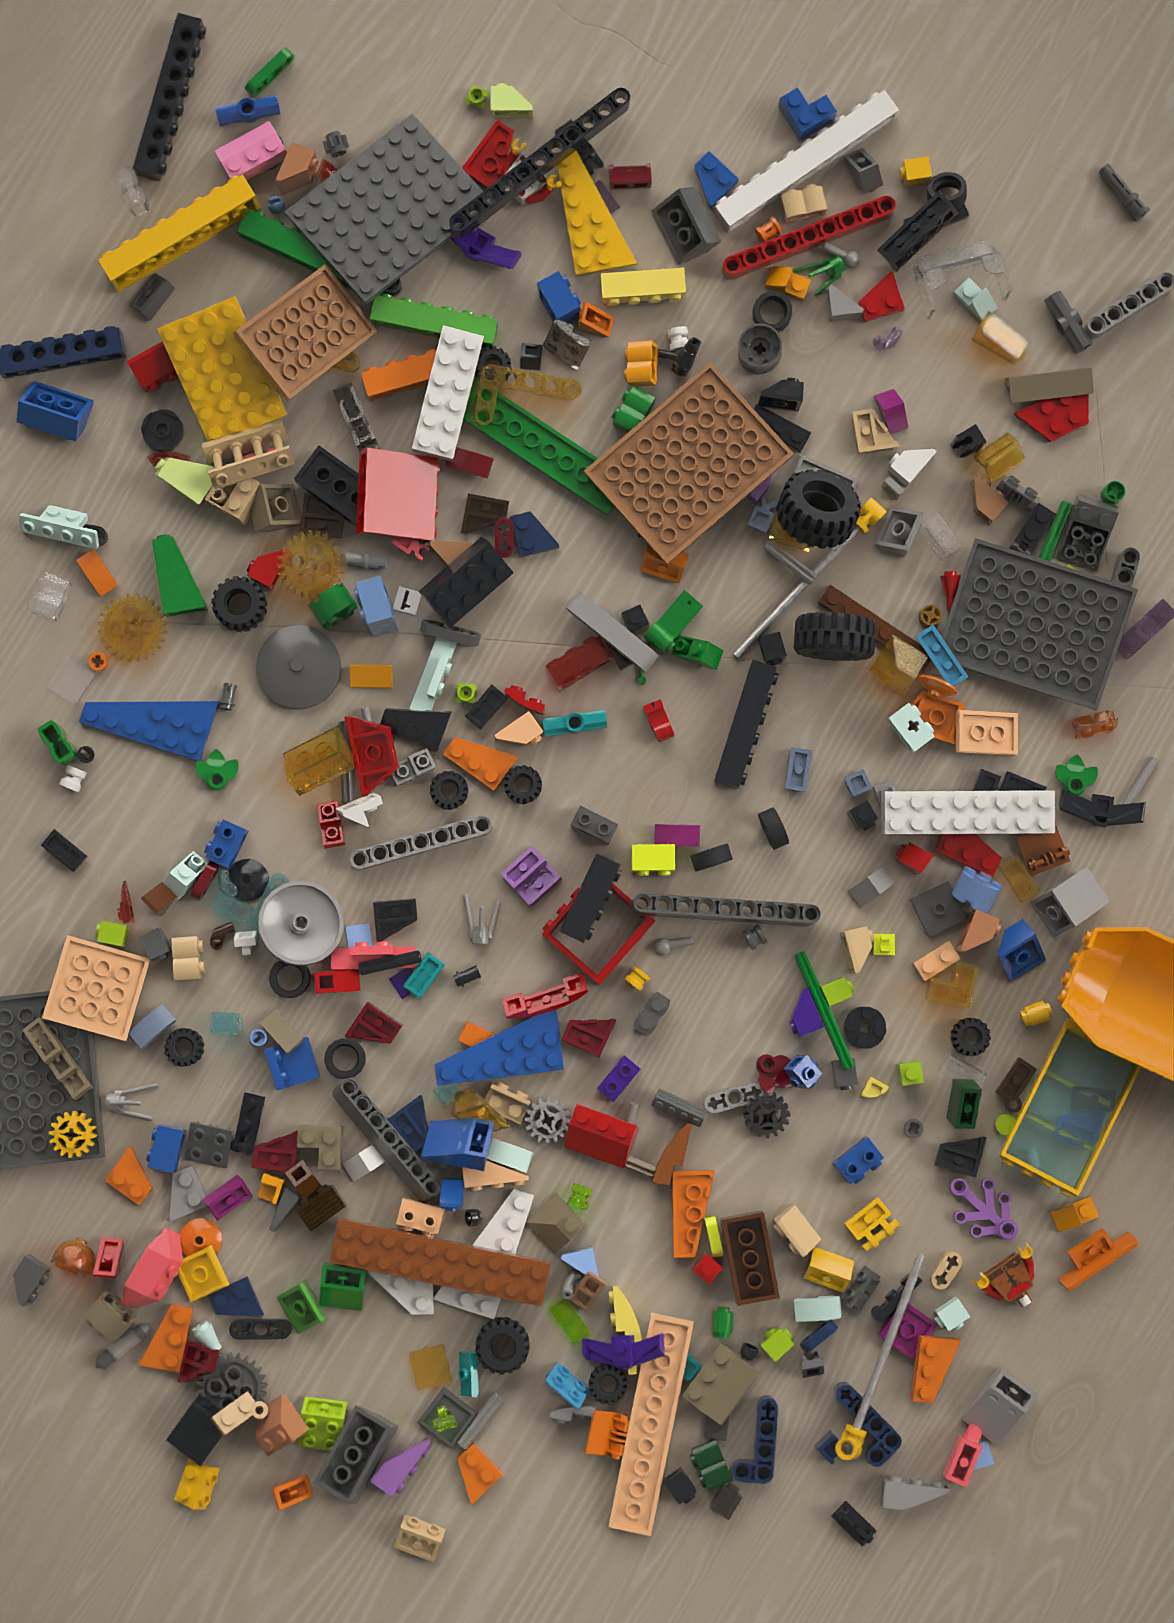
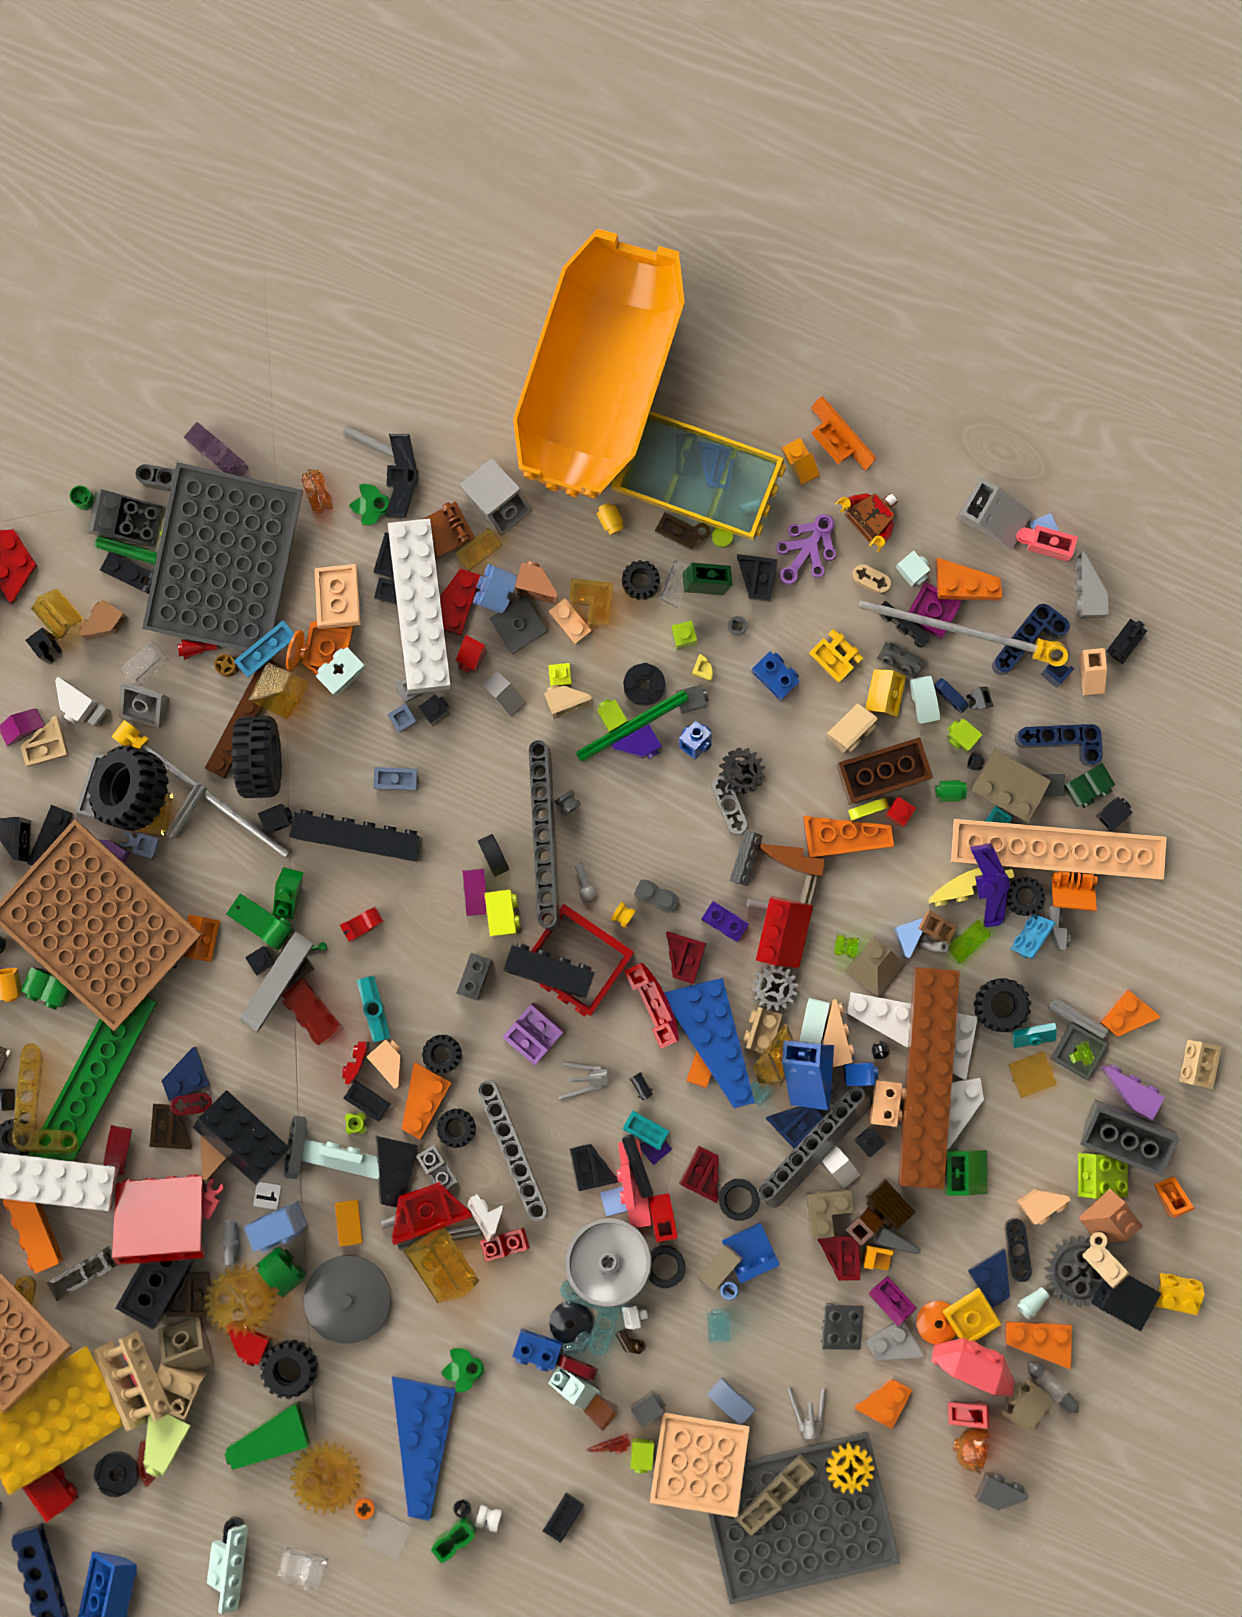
camera: 90 degrees left, 0 degrees up
orange slope [76,549,118,596] -> none
blue brick [146,1124,186,1173] -> none
black tyre [164,1028,205,1067] -> none
tan brick [172,936,205,980] -> none
dark red wing [177,1340,219,1383] -> none
dark grey pin [218,683,237,711] -> none
black plate [230,1092,265,1155] -> none
bright green slope [277,1279,327,1334] -> none
clear smoke brick [709,1482,742,1520] -> none
dark red plate [756,1054,791,1094] -> none
black tyre [758,807,789,850] -> none
dark grey hinge [996,475,1040,511] -> none
blue slope [997,919,1046,982] -> none
none -> black brick [853,1126,886,1158]
none -> light nougat slope [1017,1189,1070,1225]
none -> light nougat slope [1078,648,1107,696]

